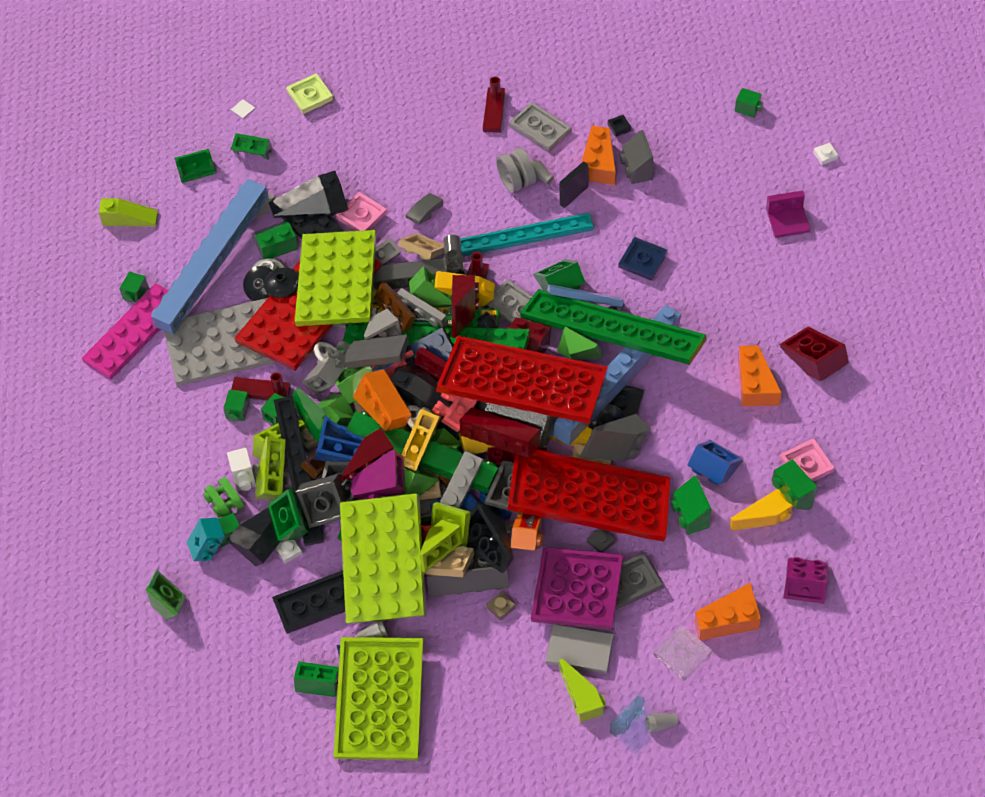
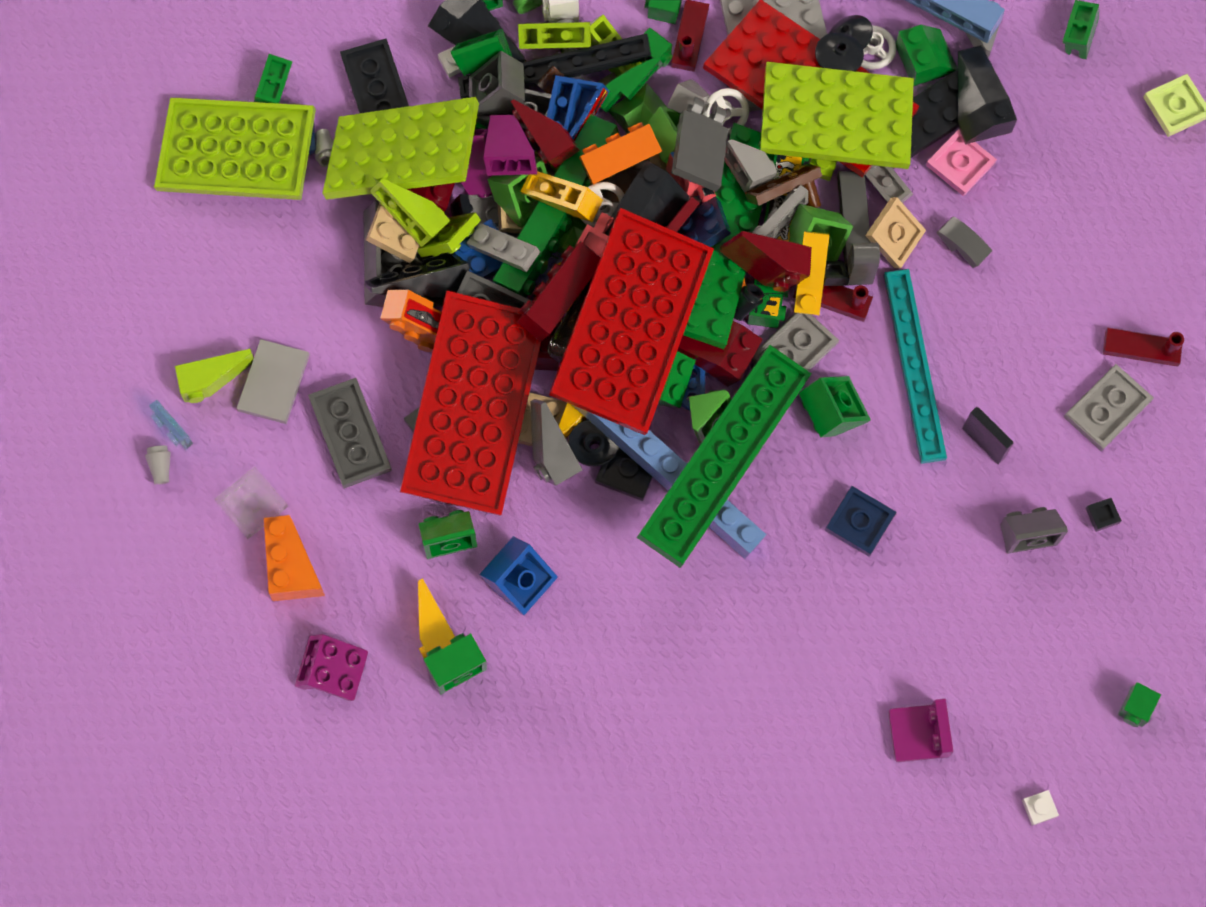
camera: 90 degrees right, 15 degrees up
white sticker [231,100,255,118] -> none
dark tan plate [486,592,515,621] -> none
light grey wheel [496,147,536,193] -> none
magenta plate [531,547,623,630] -> none
light grey cone [532,159,554,185] -> none
medium blue tile [547,284,624,307] -> none
orange wedge [581,125,616,185] -> none
orange wedge [738,345,782,406] -> none
dark red slope [779,327,849,382] -> none
bright pink plate [779,438,834,482] -> none

